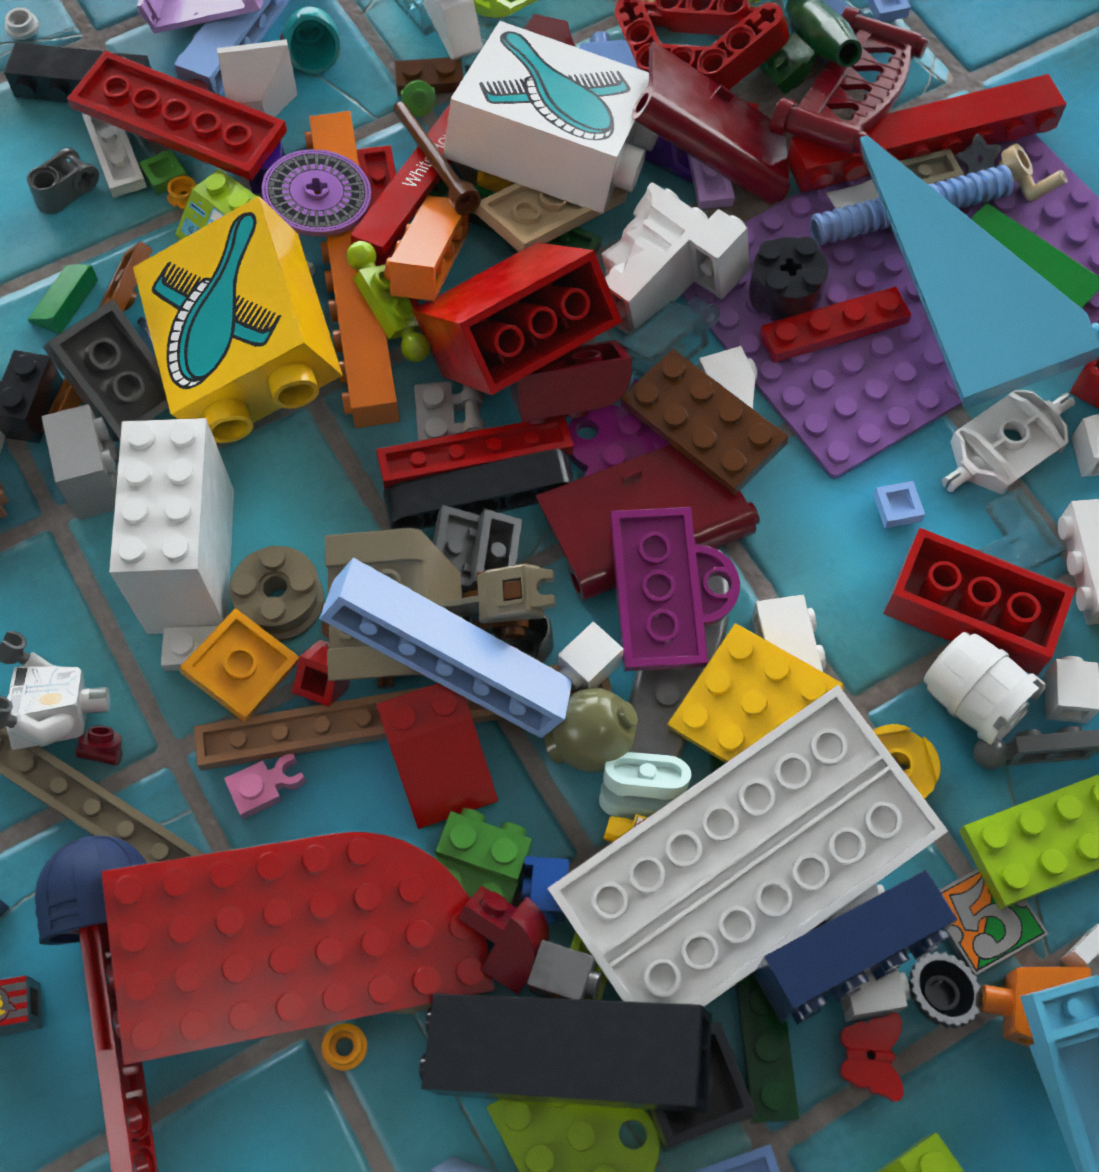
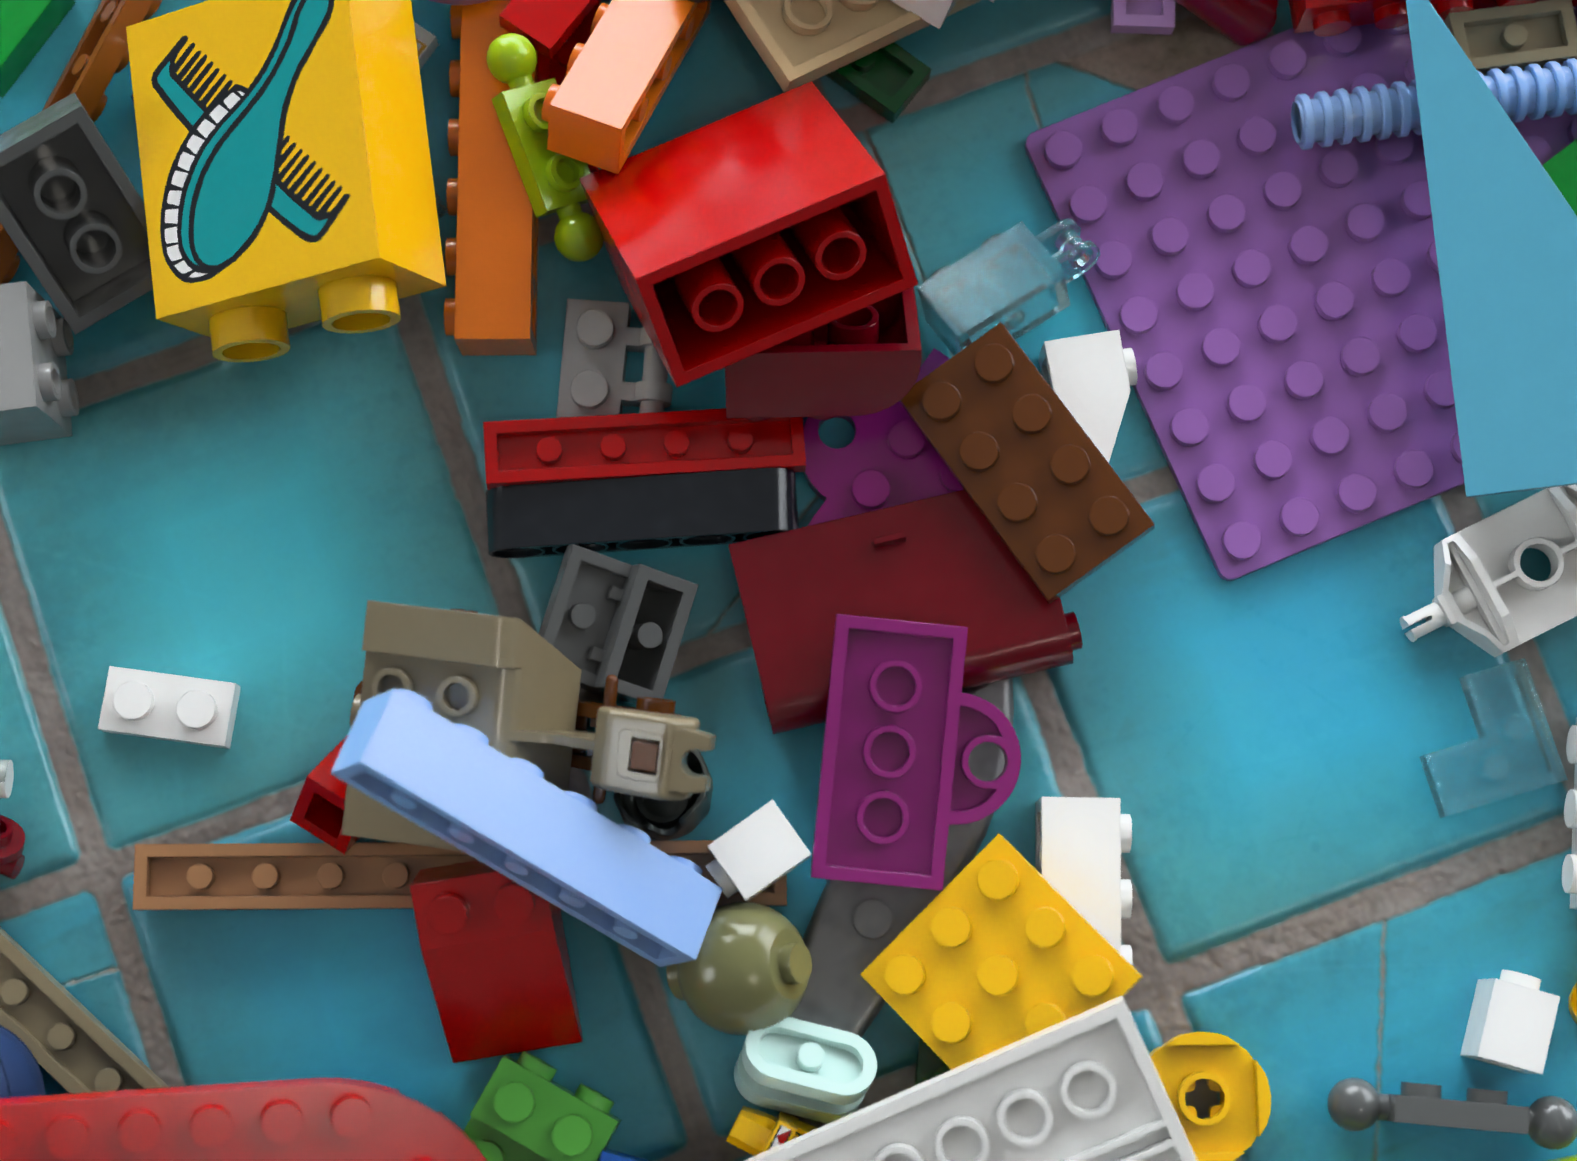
camera: 10 degrees right, 15 degrees up
white brick [109,418,234,634] -> none
light orange plate [180,608,299,723] -> none
bright pink plate [224,754,306,819] -> none
dark tan wheel [229,546,324,641] -> none
white brick [602,182,750,341] -> none
black brick [748,237,828,321] -> none
red plate [759,286,912,363] -> none
white sticker [826,179,879,209] -> none
light blue plate [873,481,925,529] -> none
red brick [883,528,1076,676] -> none
white piece [923,632,1046,745] -> none

